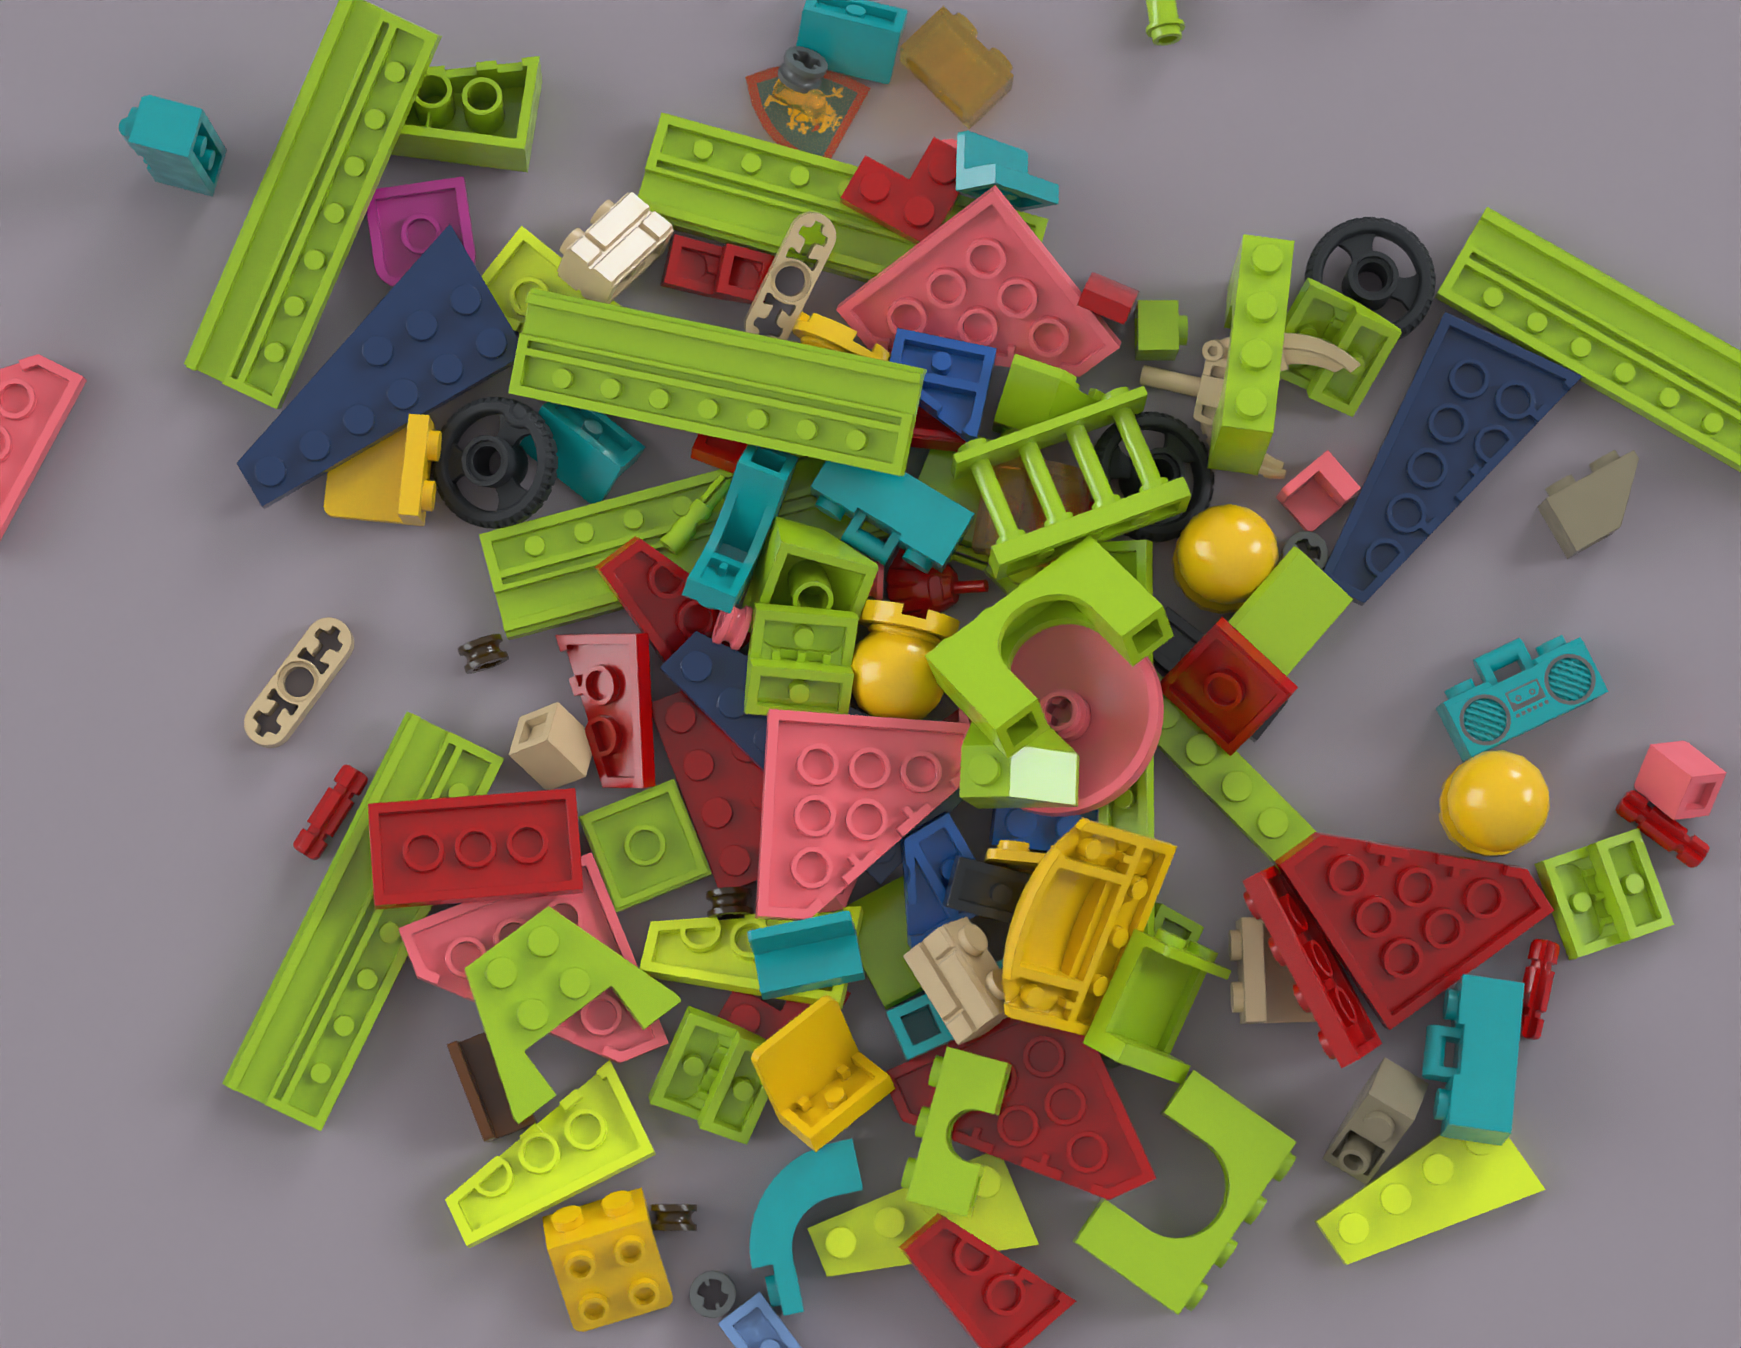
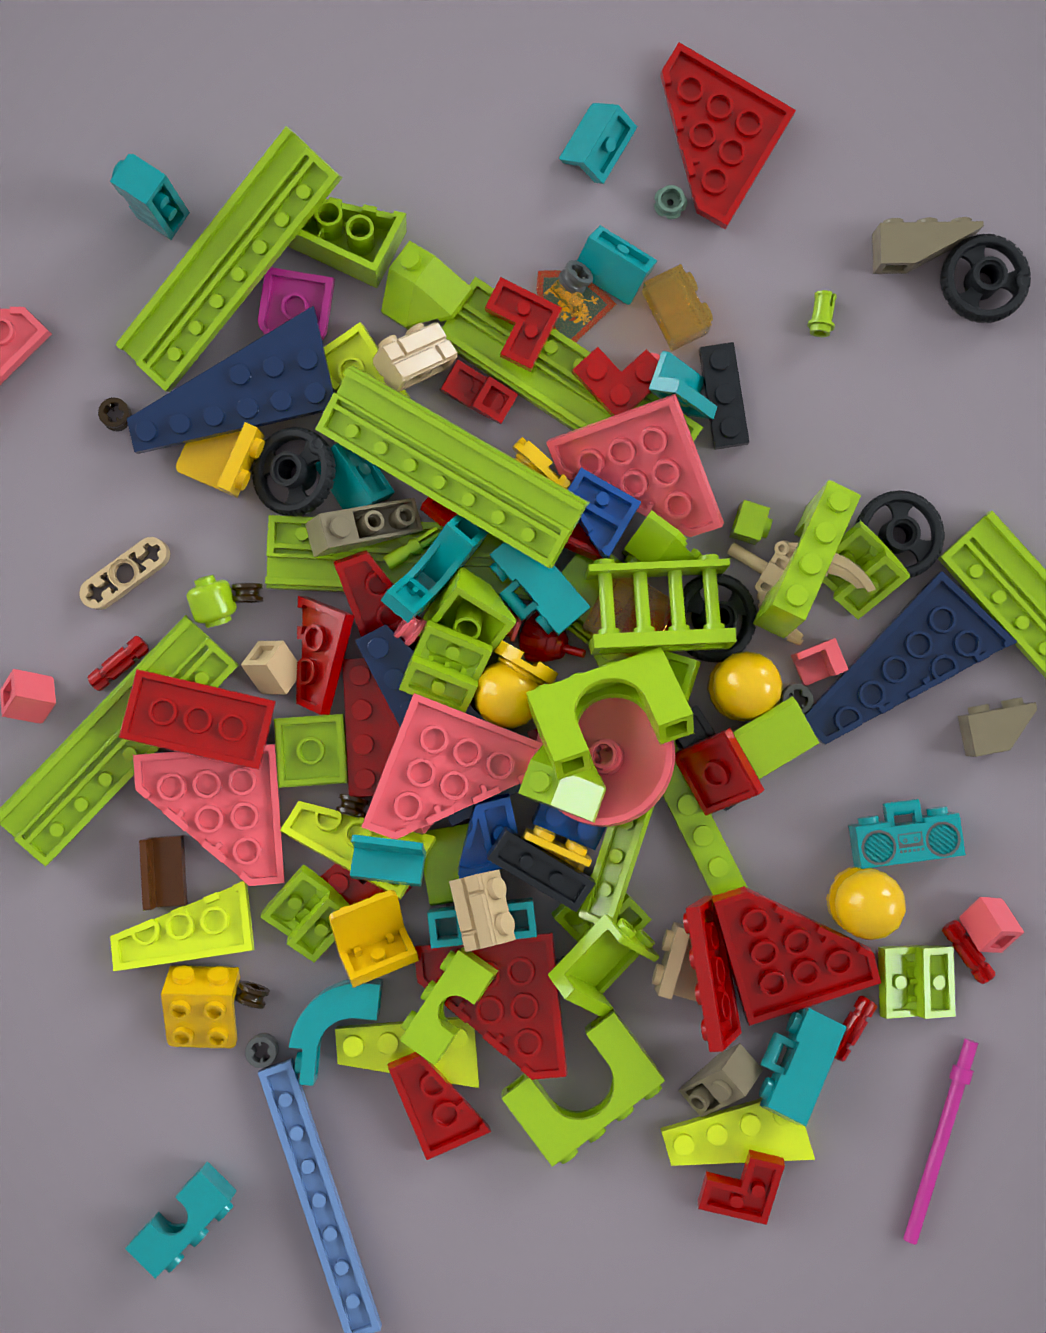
camera: 20 degrees right, 5 degrees up
lime wing [464,906,682,1125] -> none
tan beam [744,212,836,340] -> none
yellow slope [1002,818,1177,1036] -> none
red slope [1077,272,1140,325] -> none
none -> coral panel [0,669,56,724]
none -> dark brown bush [98,397,132,431]
none -> lime head [186,574,237,628]
none -> dark tan slope [305,498,423,557]
none -> lime slope [381,240,473,330]
none -> red plate [485,277,562,372]
none -> black plate [698,342,749,450]
none -> red plate [698,1150,785,1225]
none -> dark pink bar [903,1038,979,1245]

